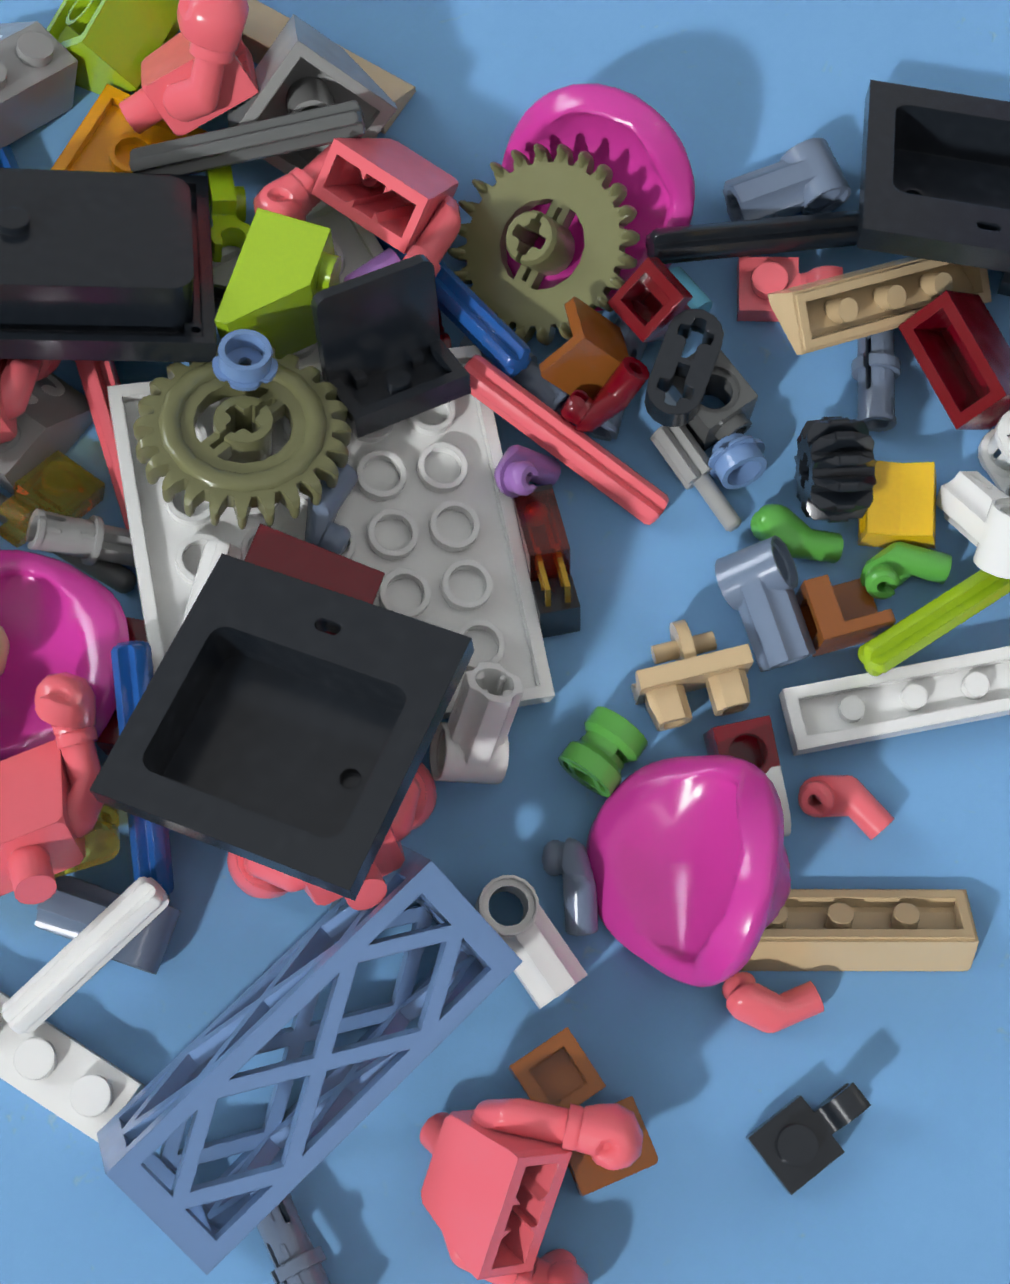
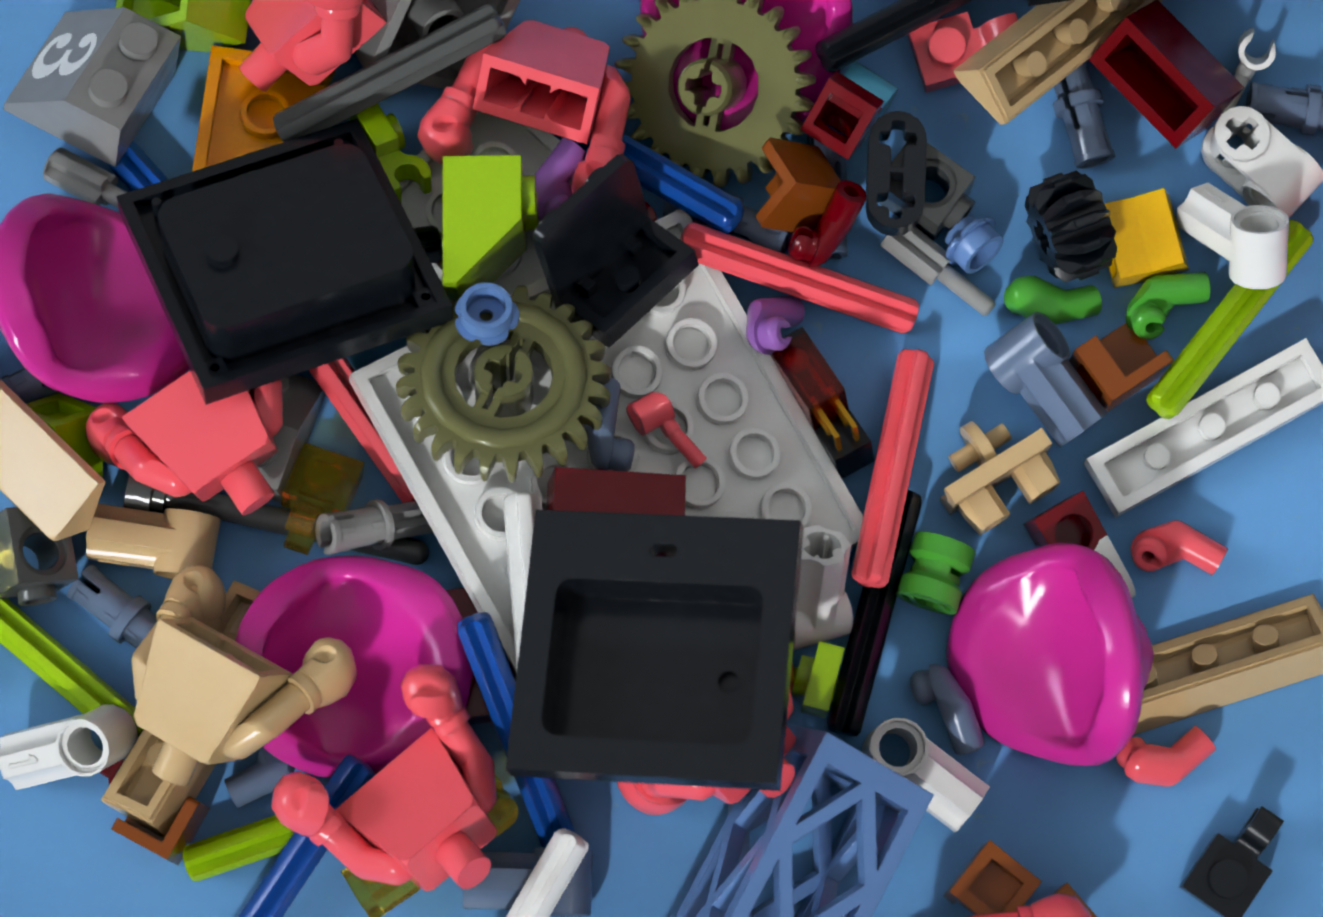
camera: 15 degrees left, 5 degrees up
none -> coral hand [626,392,707,469]
none -> lime plate [791,641,845,719]
none -> black axle [827,490,922,736]
none -> coral axle [851,349,934,588]

